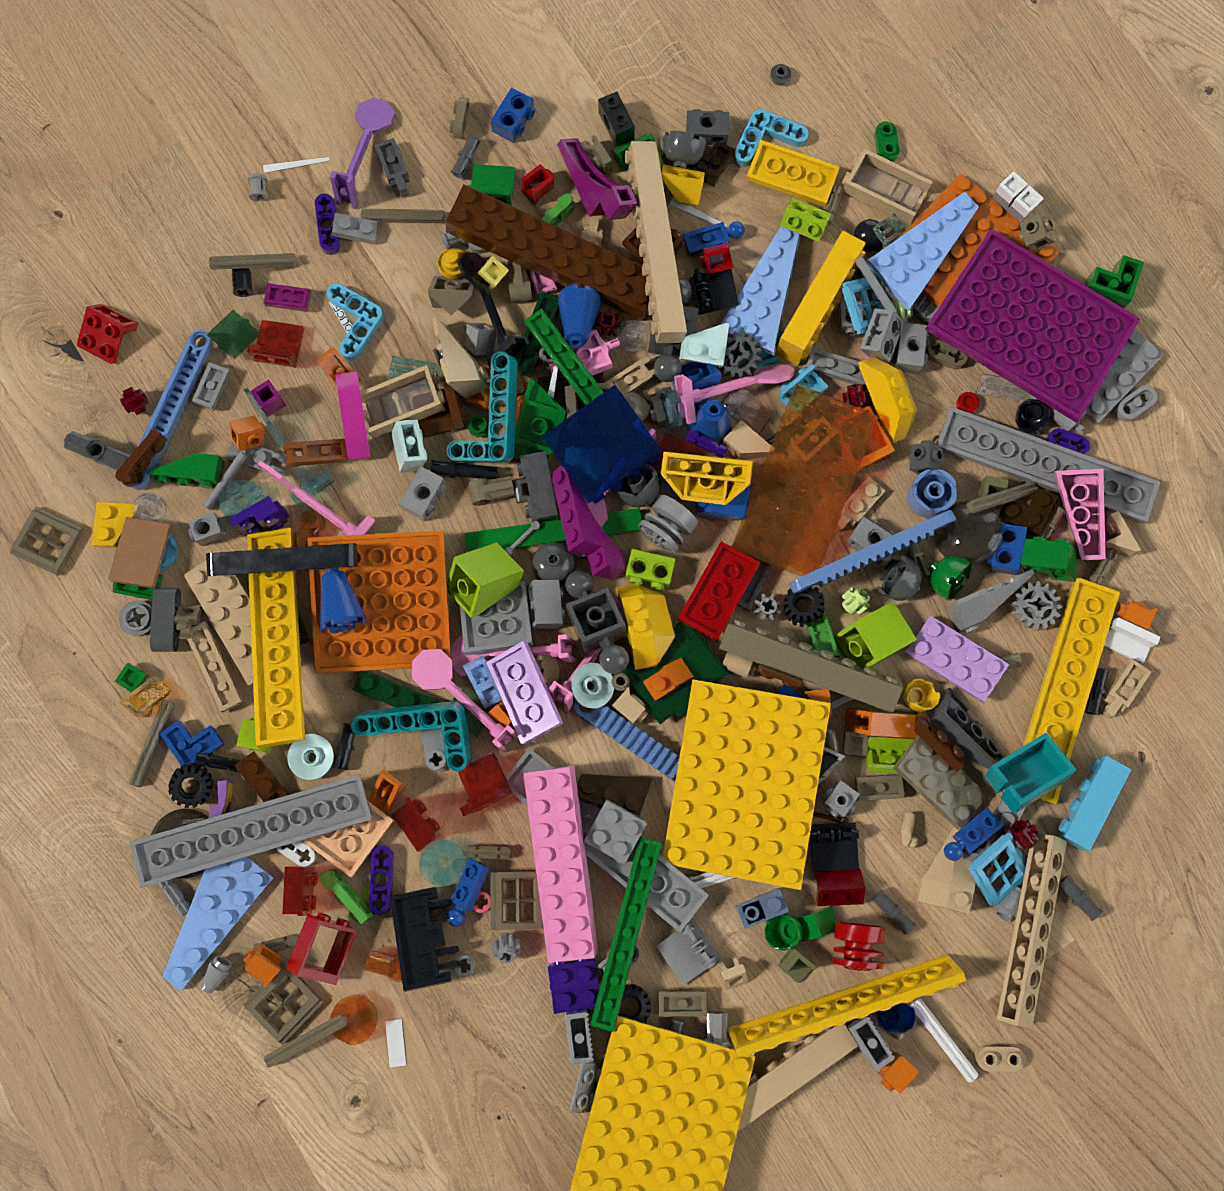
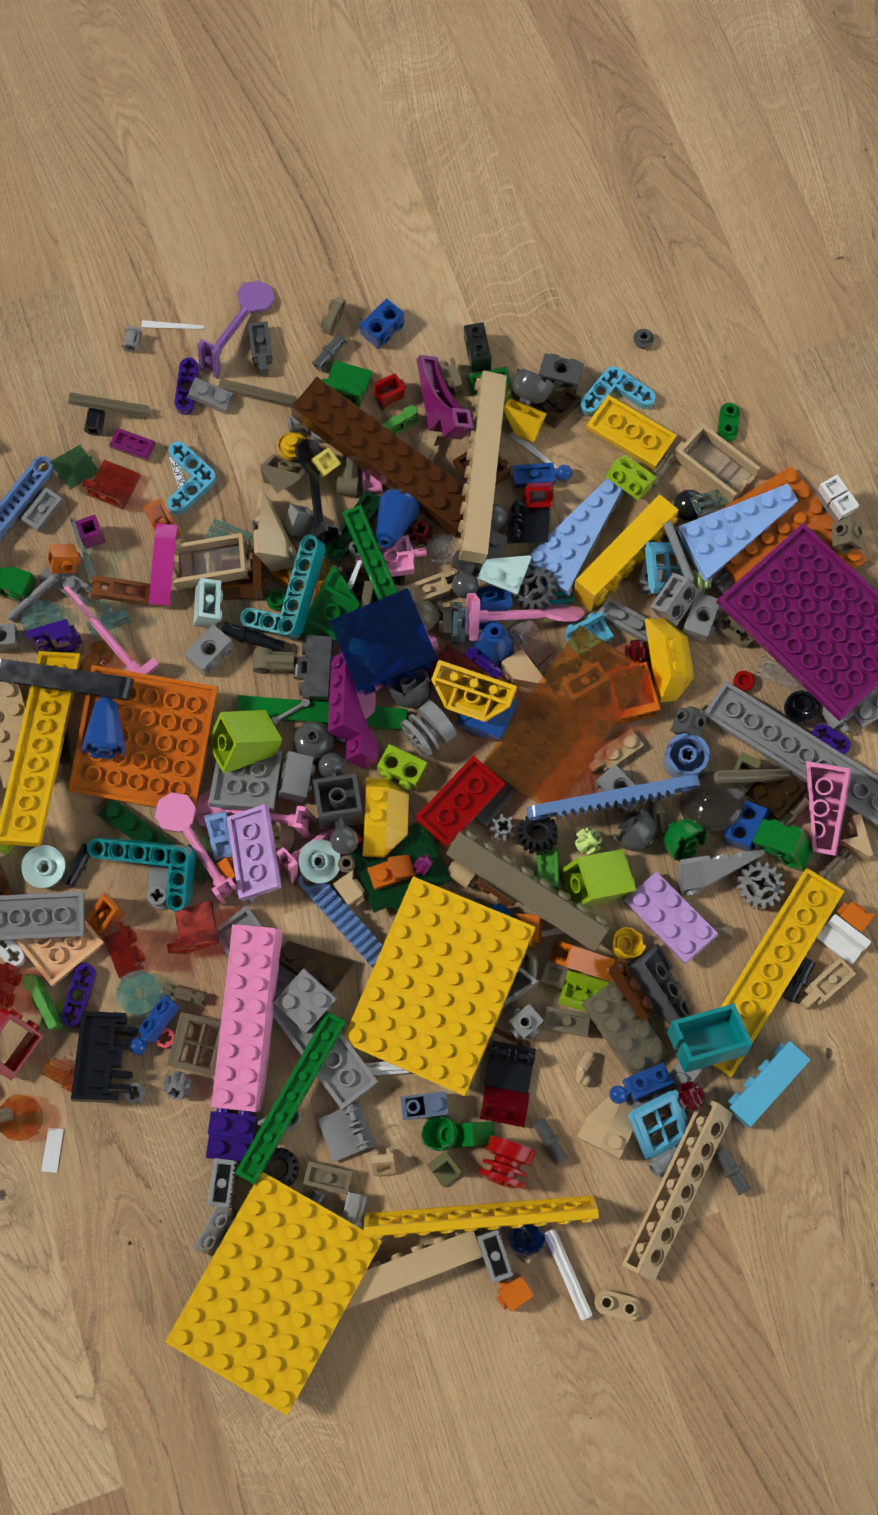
camera: 15 degrees right, 5 degrees down
none -> magenta plate [413,854,433,876]

